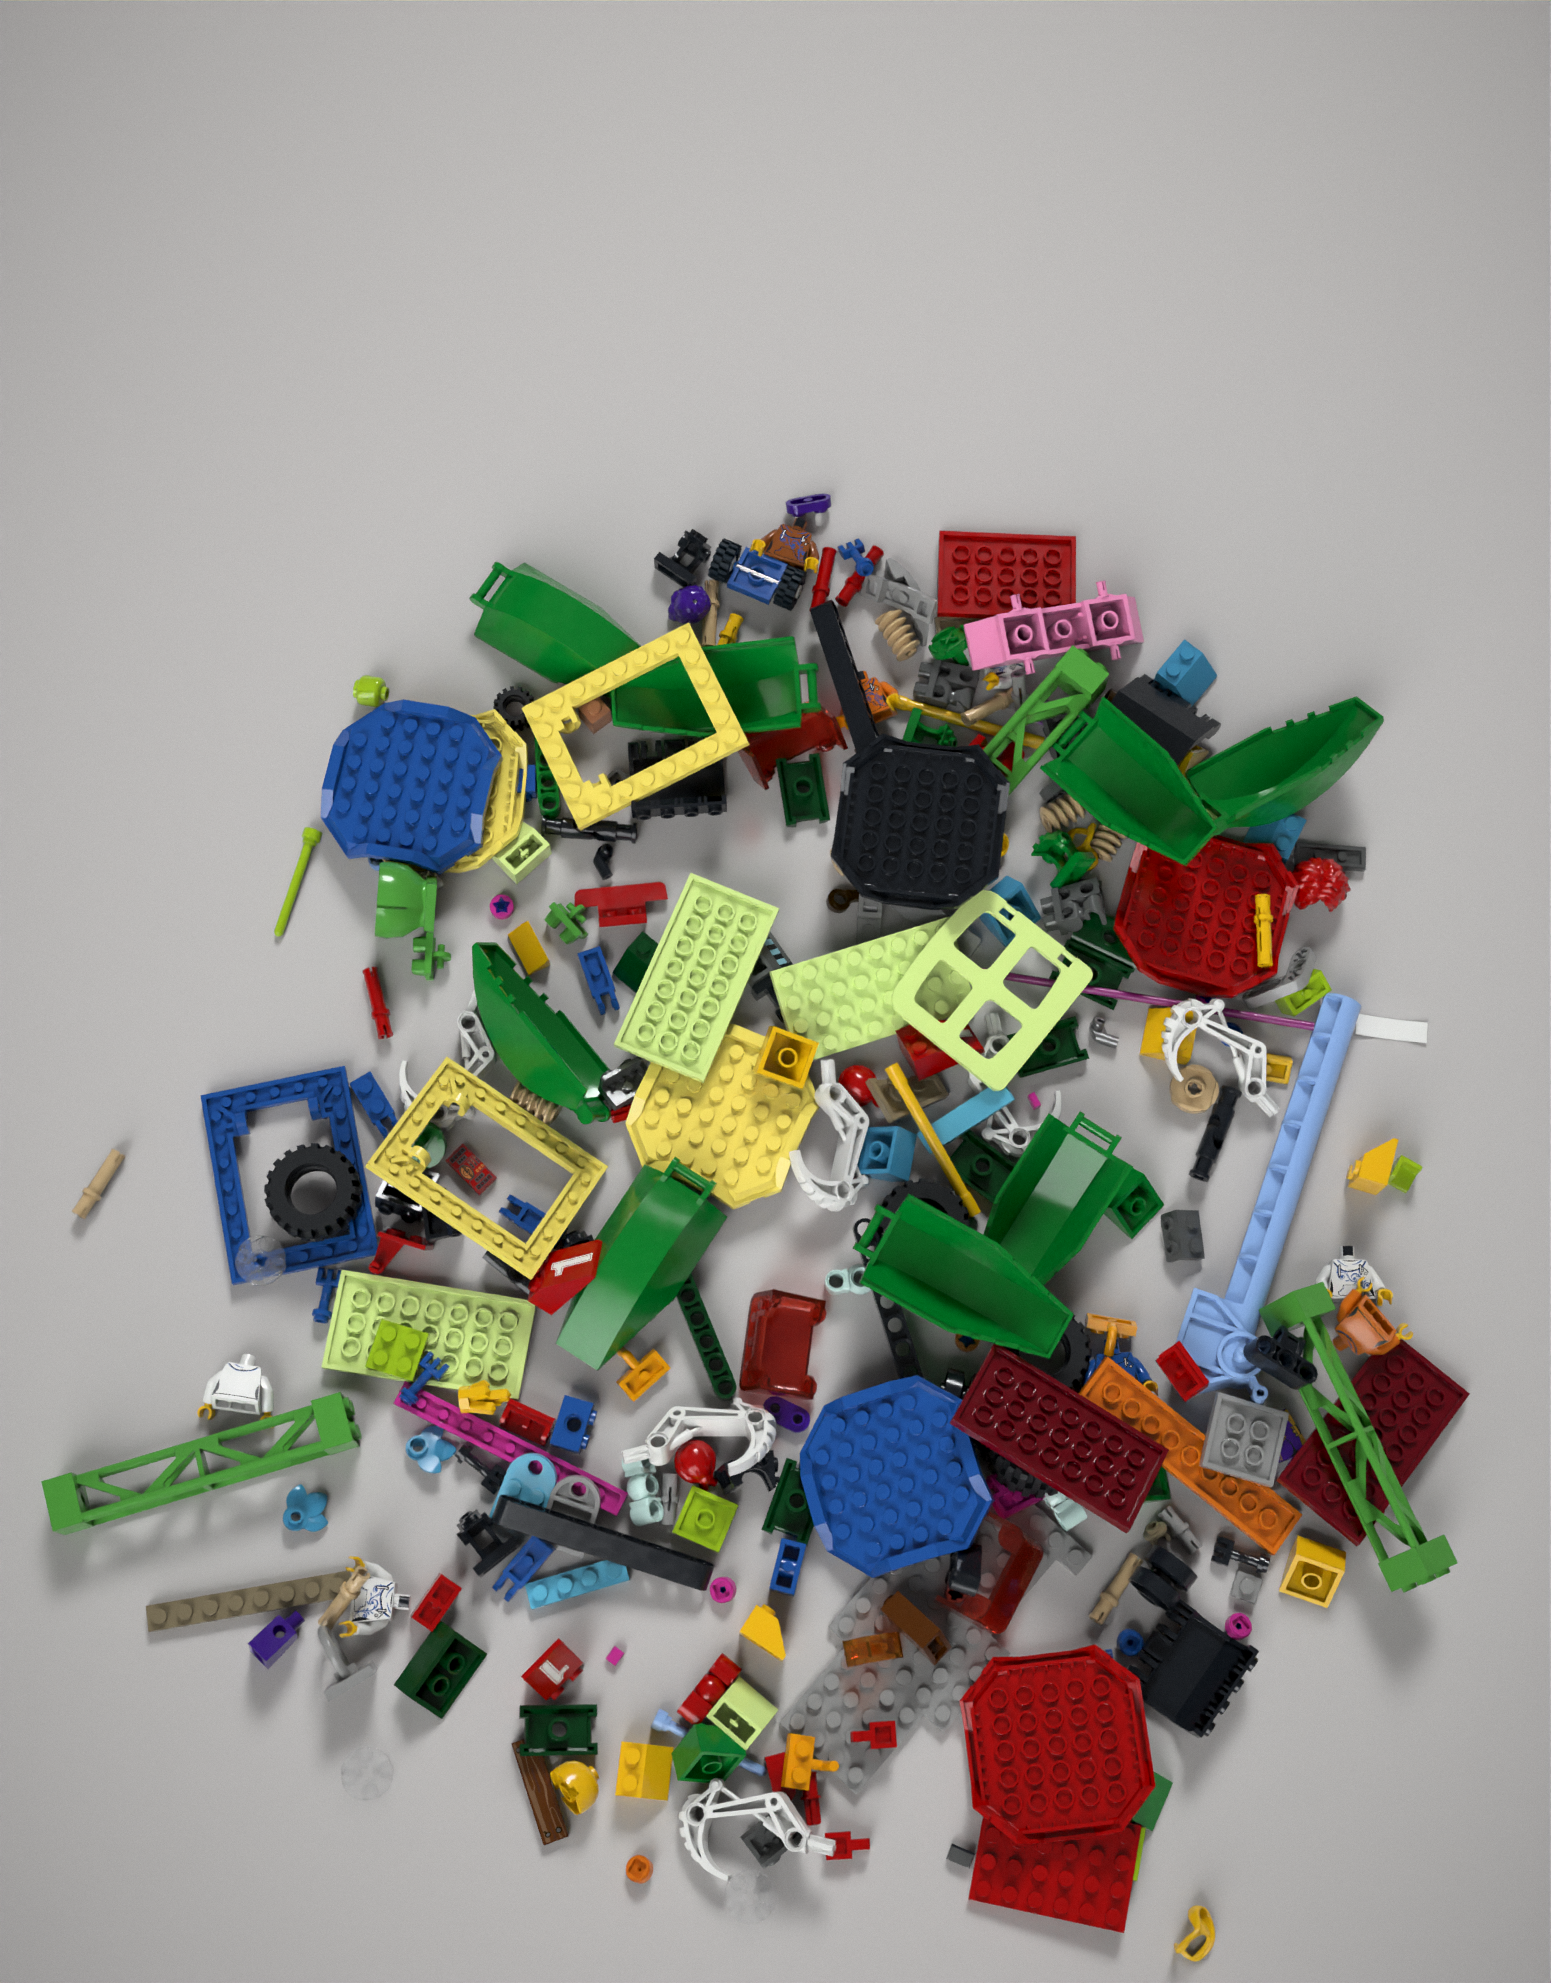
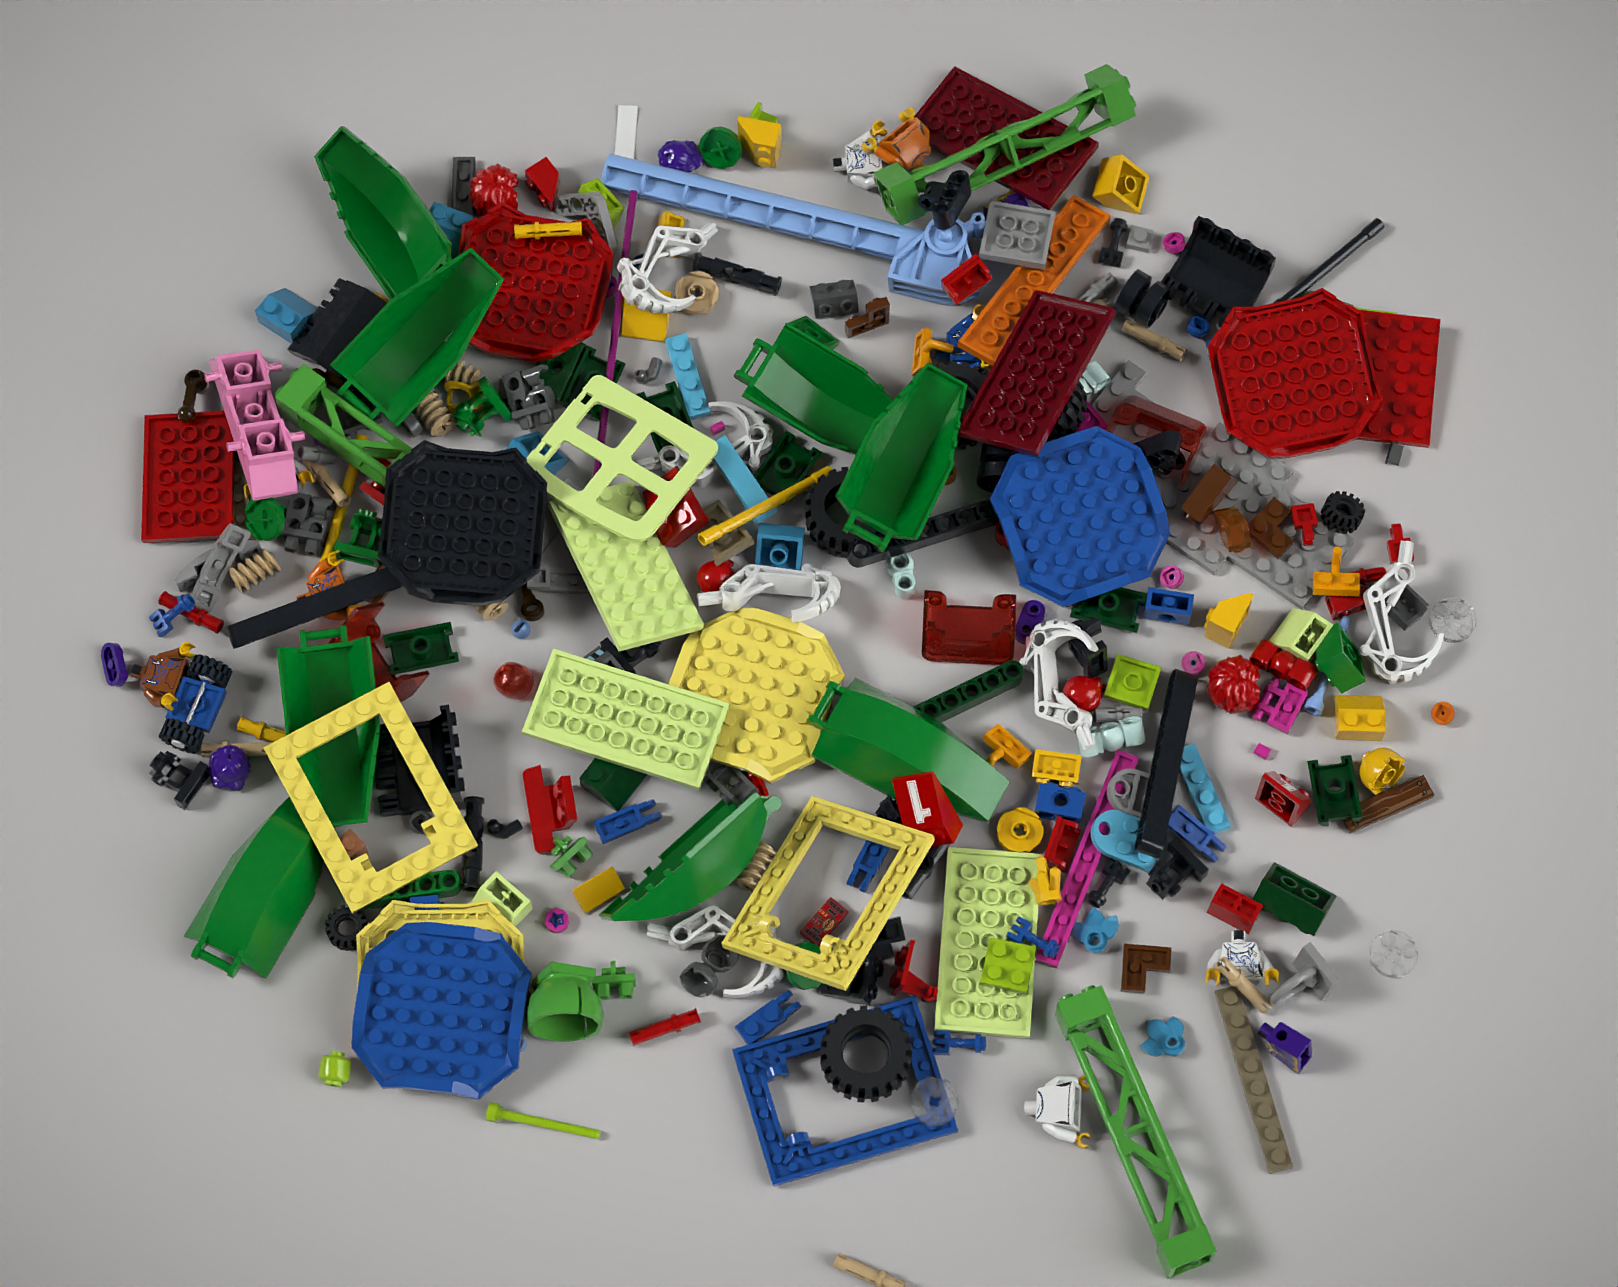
camera: 90 degrees left, 5 degrees down
yellow slope [753,1026,819,1089] -> none
red pin [809,547,837,611] -> none
yellow piece [1174,1905,1215,1962] -> none
none -> dark brown piece [178,369,208,423]
none -> clear red hair [493,662,534,699]
none -> medium blue hinge [512,619,530,639]
none -> red slope [524,157,560,212]
none -> dark purple hair [658,140,703,172]
none -> medium azure plate [665,333,710,420]
none -> dark grey hair [680,962,718,997]
none -> green tile [699,126,743,169]
none -> dark grey hair [701,935,739,973]
none -> reddish brown plate [845,297,890,338]
none -> yellow plate [996,807,1044,853]
none -> yellow bracket [1032,749,1082,787]
none -> reddish brown plate [1121,943,1172,994]
none -> dark pink tile [1160,565,1184,589]
none -> red hair [1207,655,1260,714]
none -> reddish brown plate [1244,497,1294,560]
none -> dark pink plate [1252,678,1308,735]
none -> black piece [1273,218,1385,303]
none -> black tyre [1320,491,1365,534]

